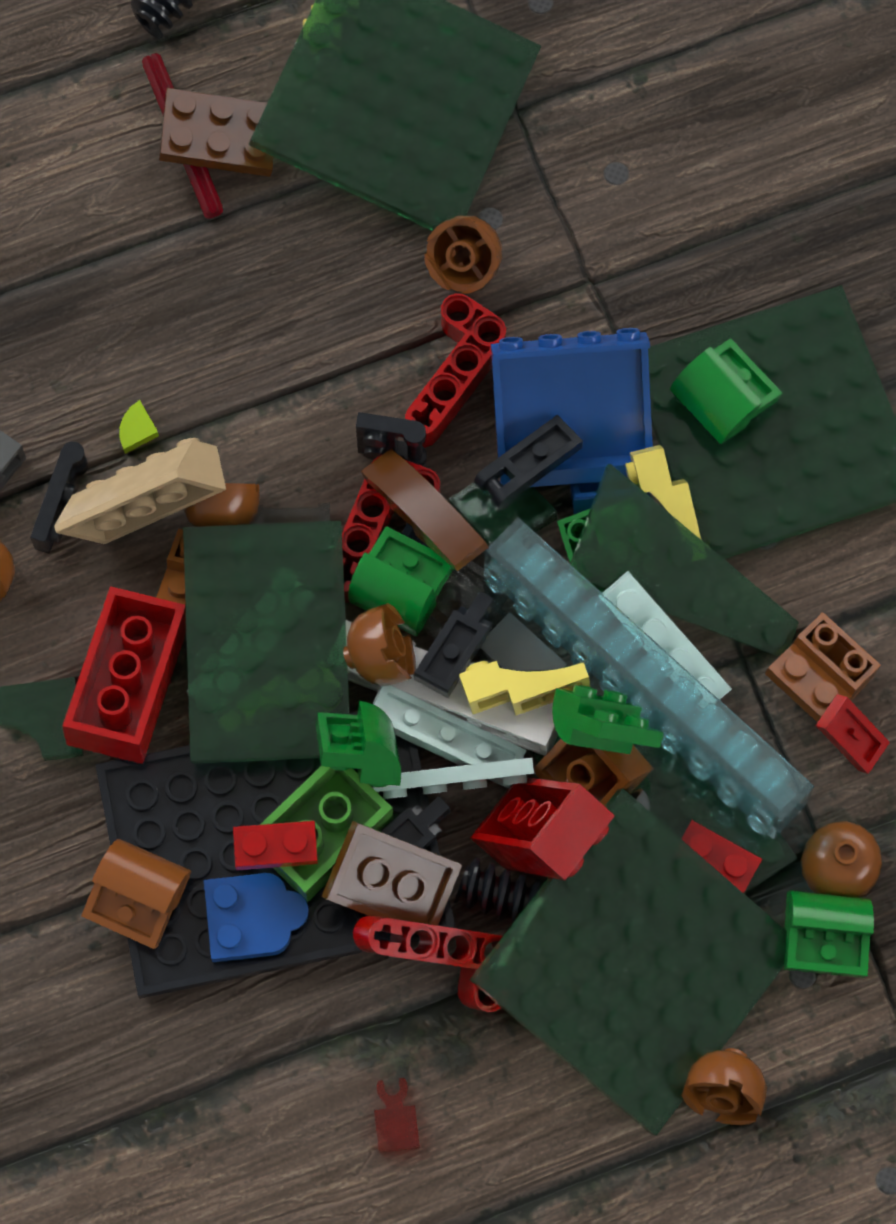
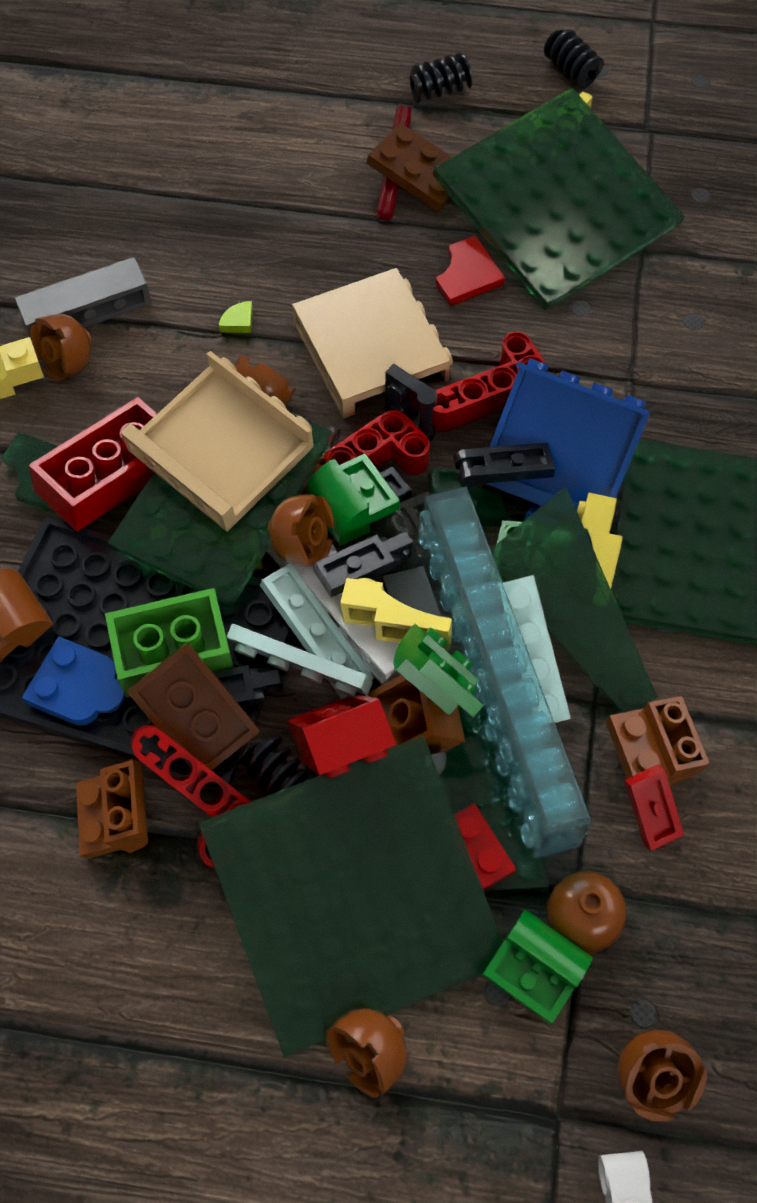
camera: 30 degrees right, 10 degrees down
black plate [30,441,88,554] -> none
tan slope [54,438,226,544] -> none
red plate [233,821,318,870] -> none
green brick [316,701,401,787] -> none
reddish brown slope [361,448,489,571] -> none
clear red plate [374,1078,420,1153] -> none
dark orange cylinder [425,216,502,294] -> none
green brick [669,338,782,444] -> none
none -> dark orange brick [76,759,148,859]
none -> tan panel [121,351,314,532]
none -> tan panel [292,268,453,419]
none -> red tile [435,235,505,306]

